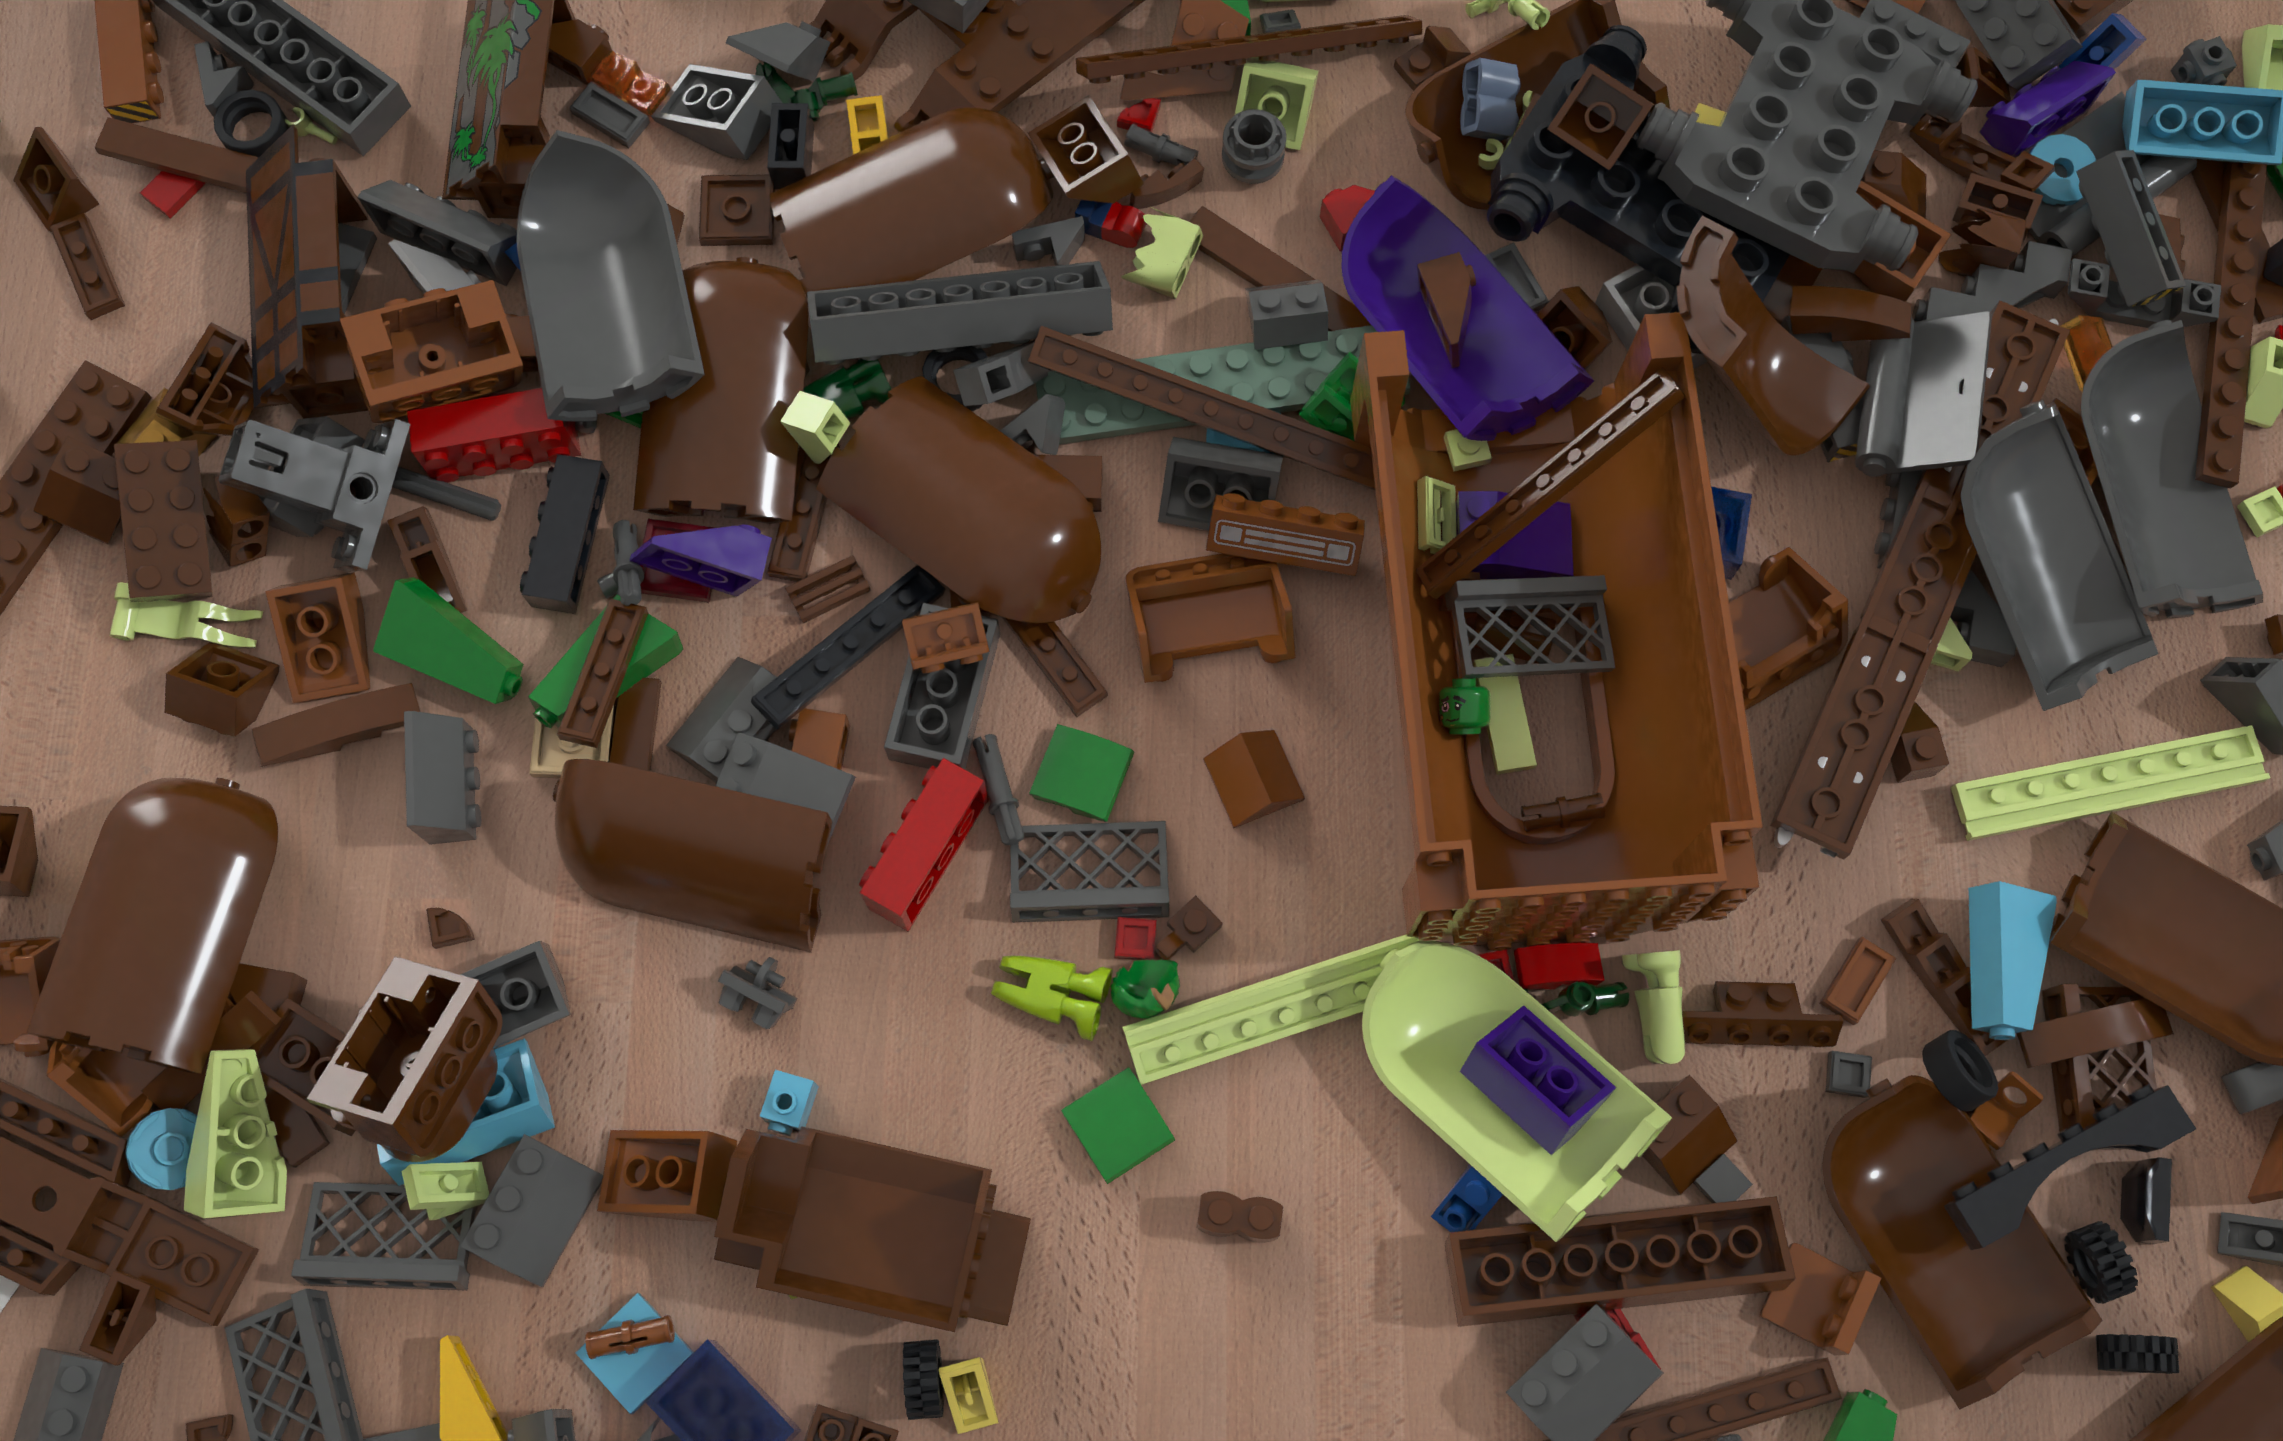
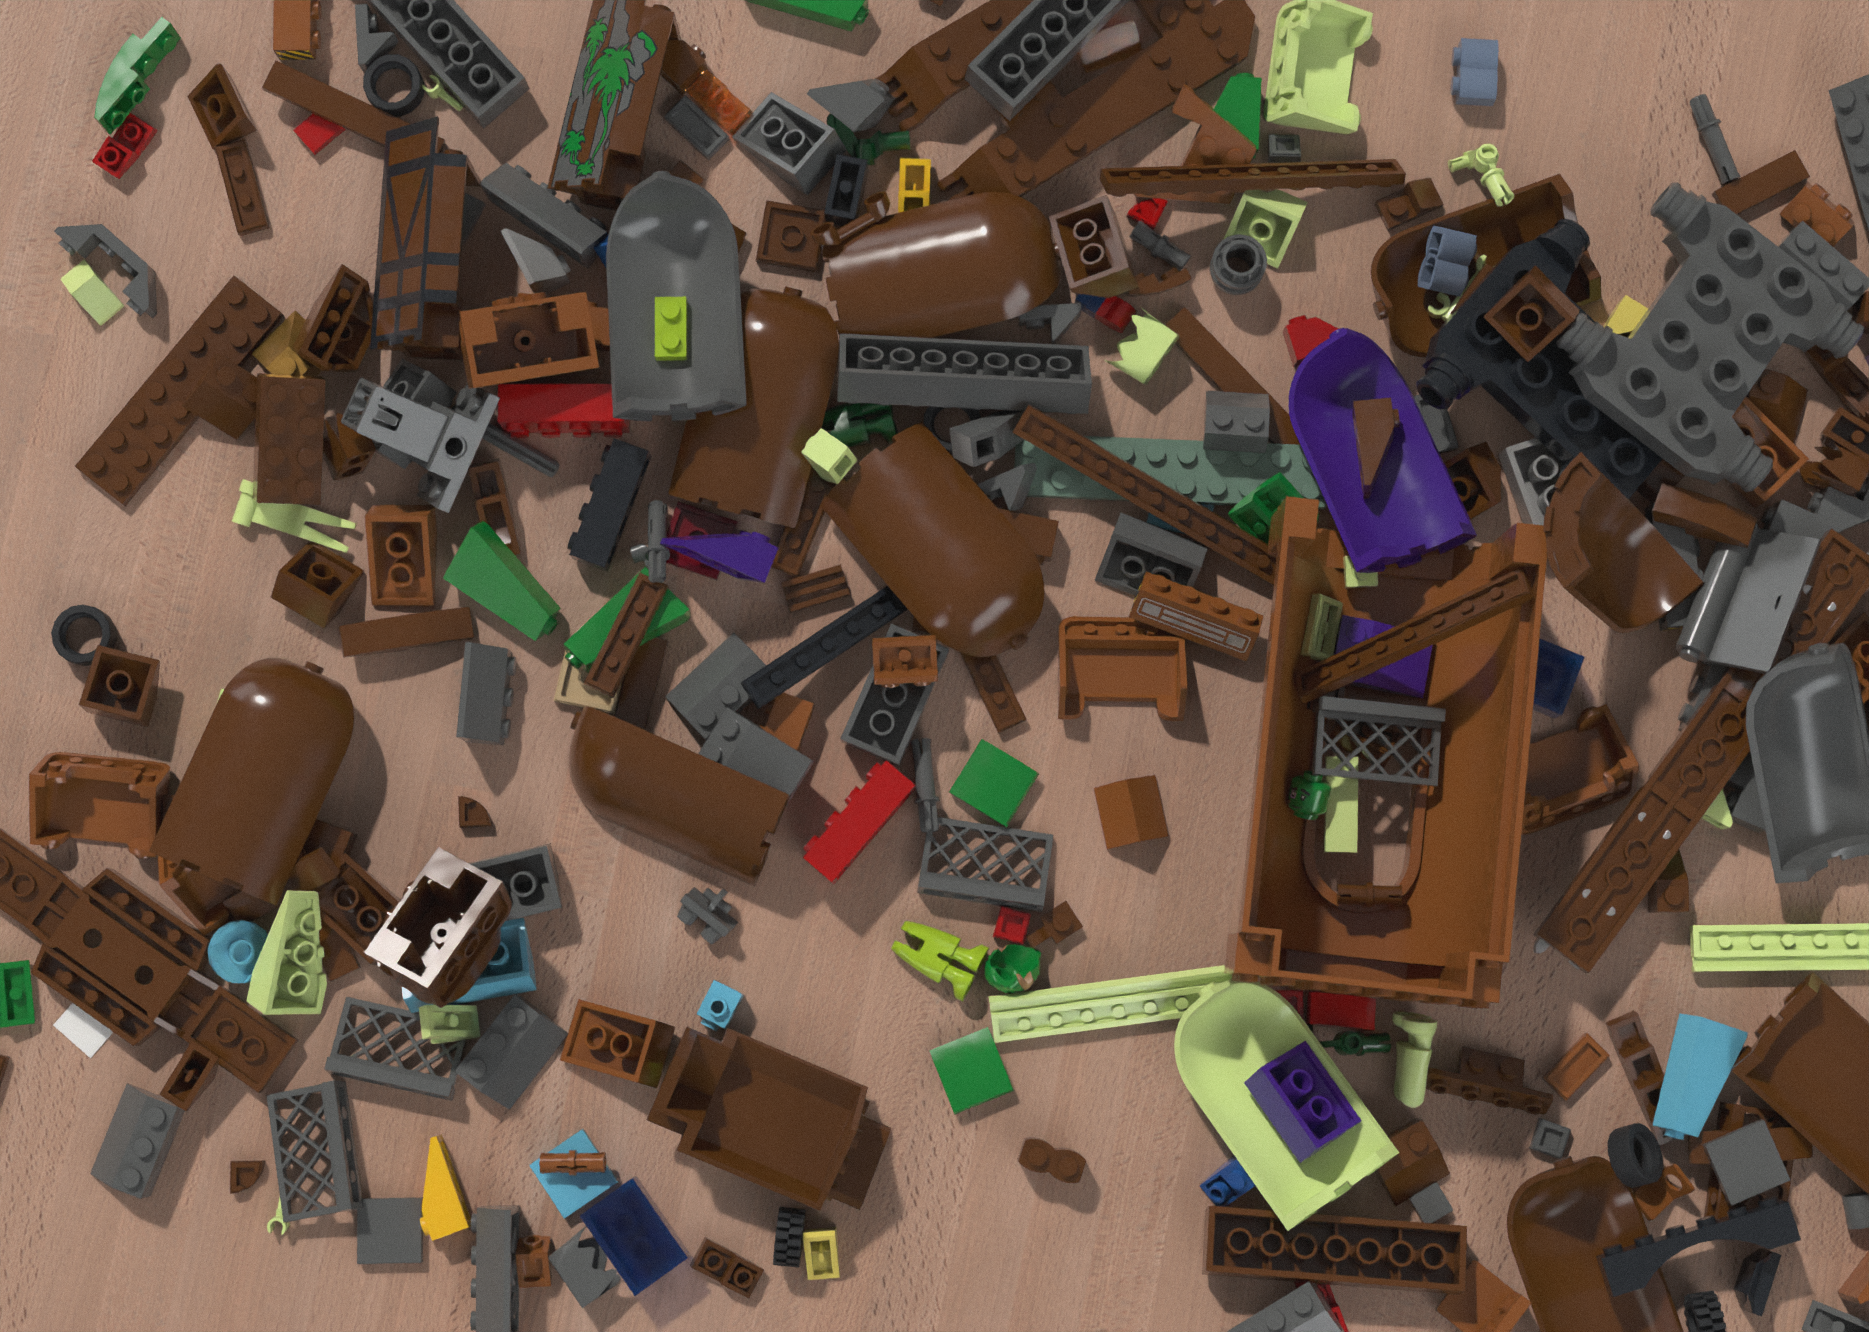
camera: 10 degrees right, 10 degrees up
none -> lime plate [655,296,687,361]
none -> reddish brown bar [811,192,890,245]
none -> dark grey tile [1702,1119,1790,1206]

